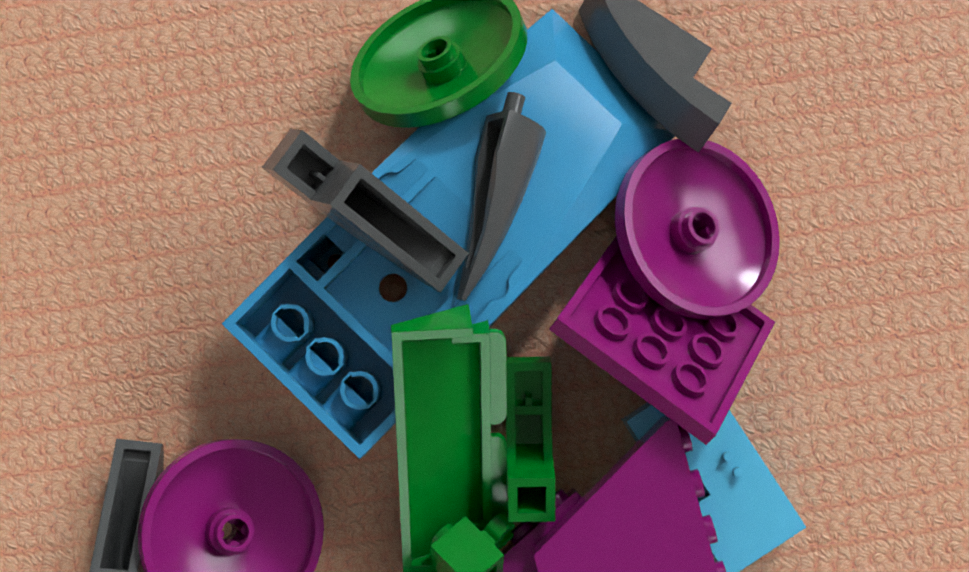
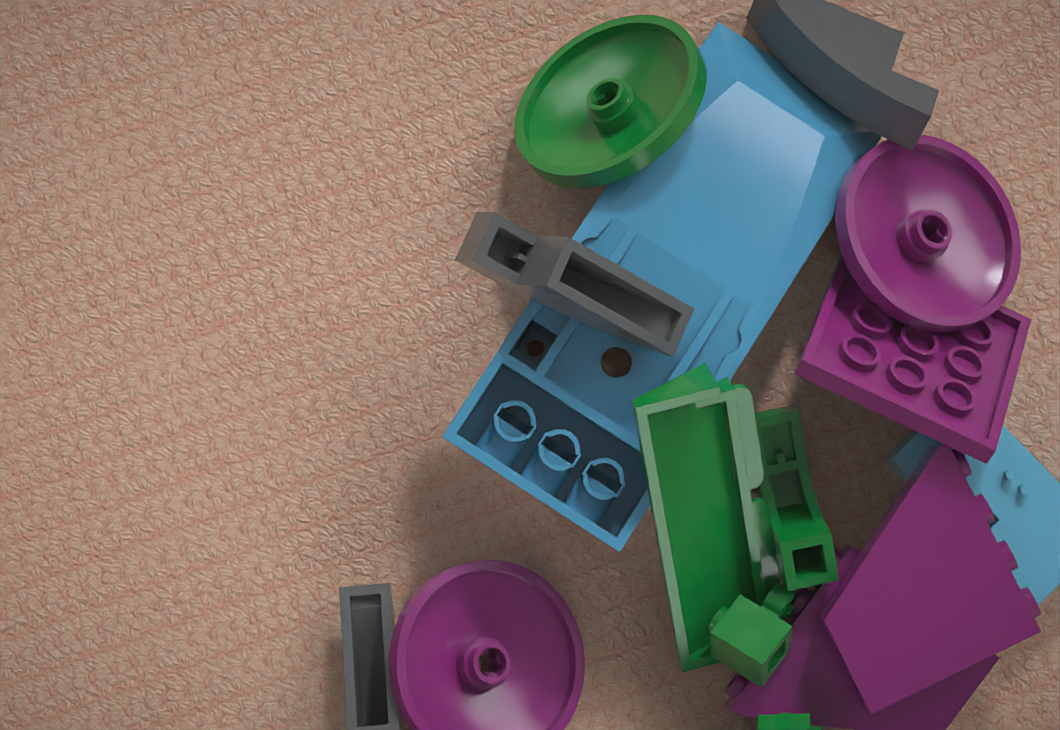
camera: 15 degrees left, 0 degrees up
dark grey piece [457,92,546,301] -> none

